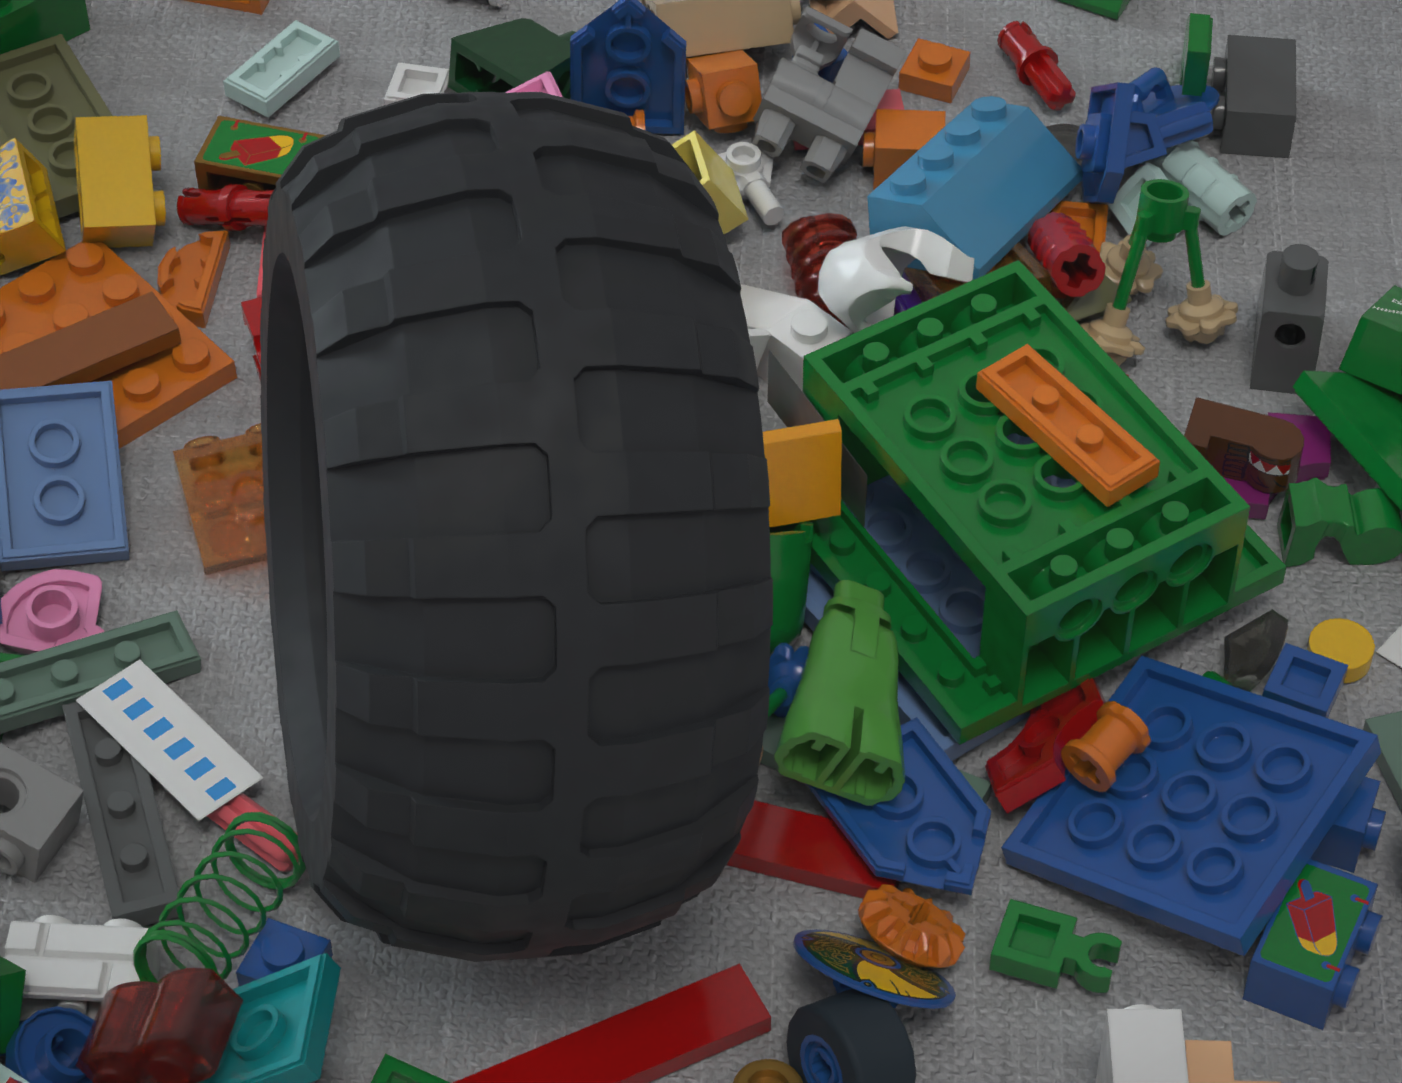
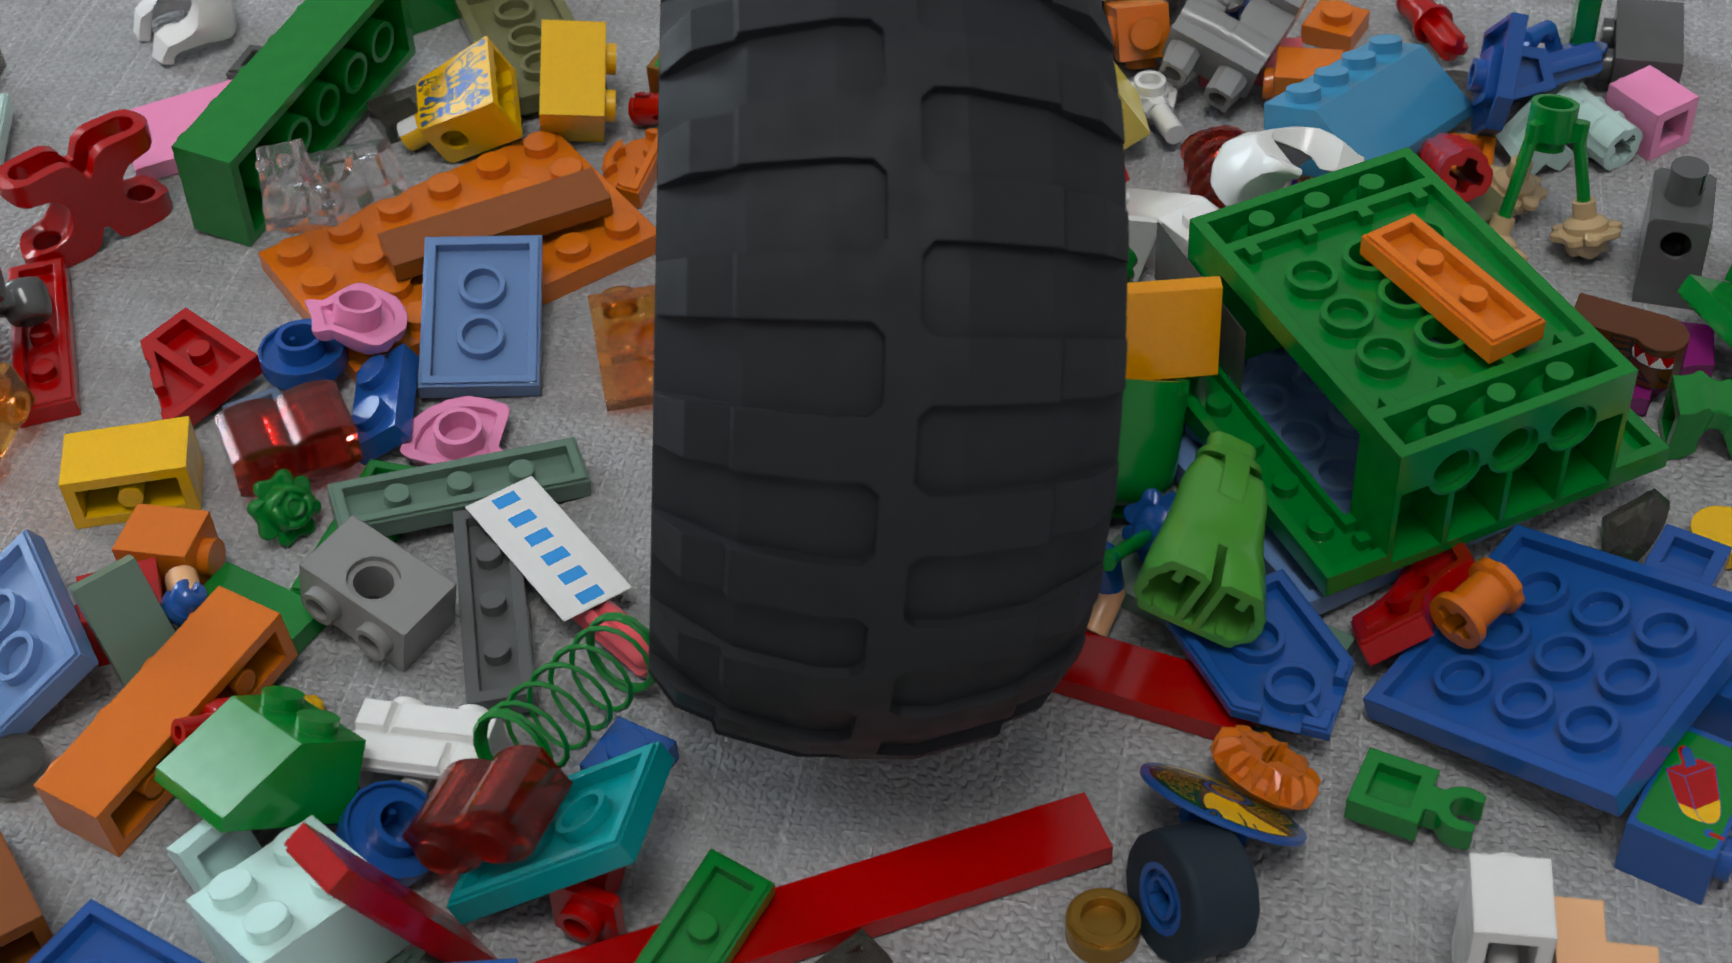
camera: 10 degrees right, 5 degrees down
none -> bright pink brick [1605,65,1699,161]

